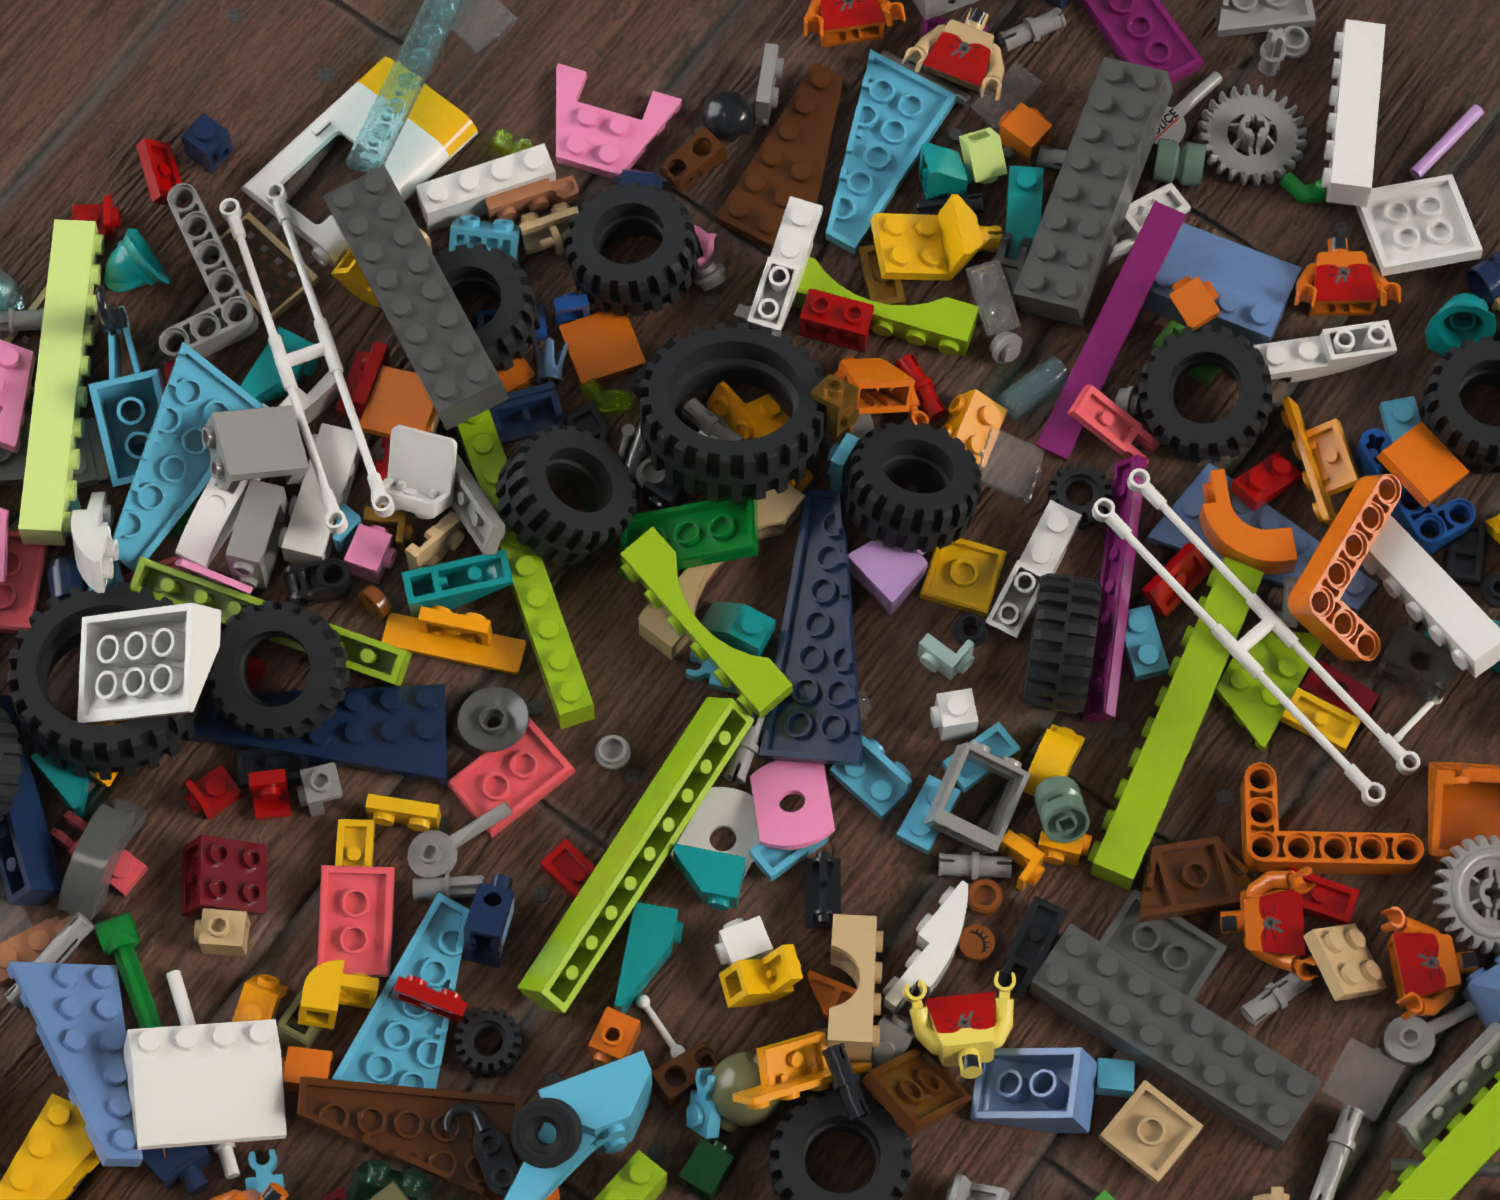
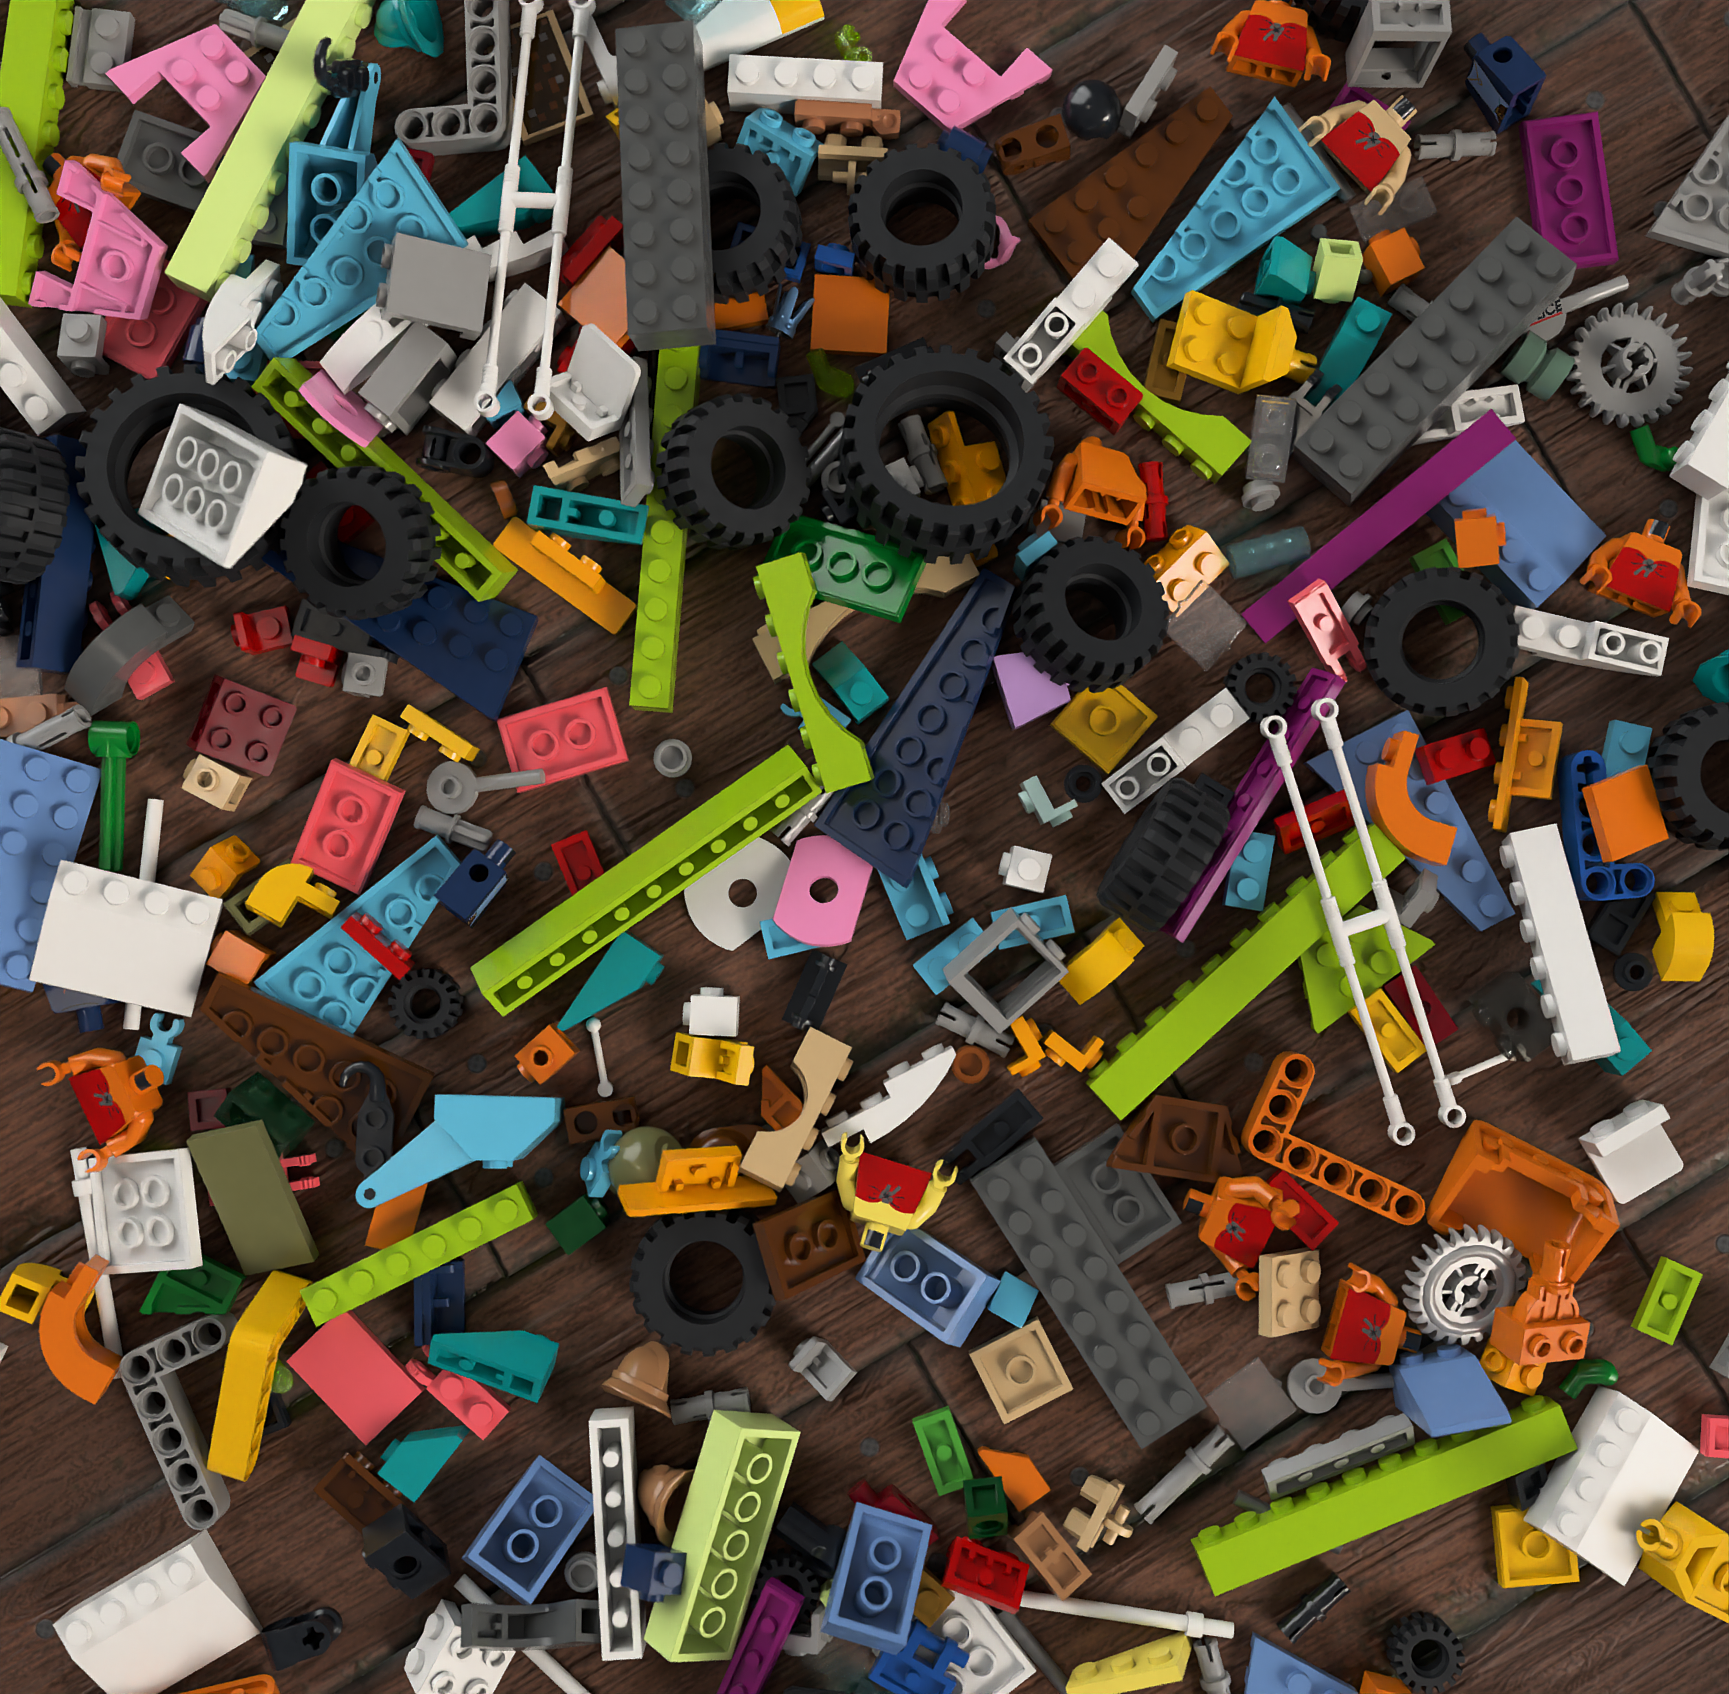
camera: 20 degrees right, 20 degrees up
dark grey dish [458,687,529,752] -> none
black tyre [511,1098,583,1169] -> none
teal slope [673,843,746,911] -> none
light grey plate [693,261,726,291] -> none
pearl gold bracket [811,374,859,438] -> none
black pin [821,1043,871,1122] -> none
dark orange tile [958,924,995,963] -> none
sand green wheel [1034,775,1090,843] -> none
orange beam [1288,474,1402,662] -> none

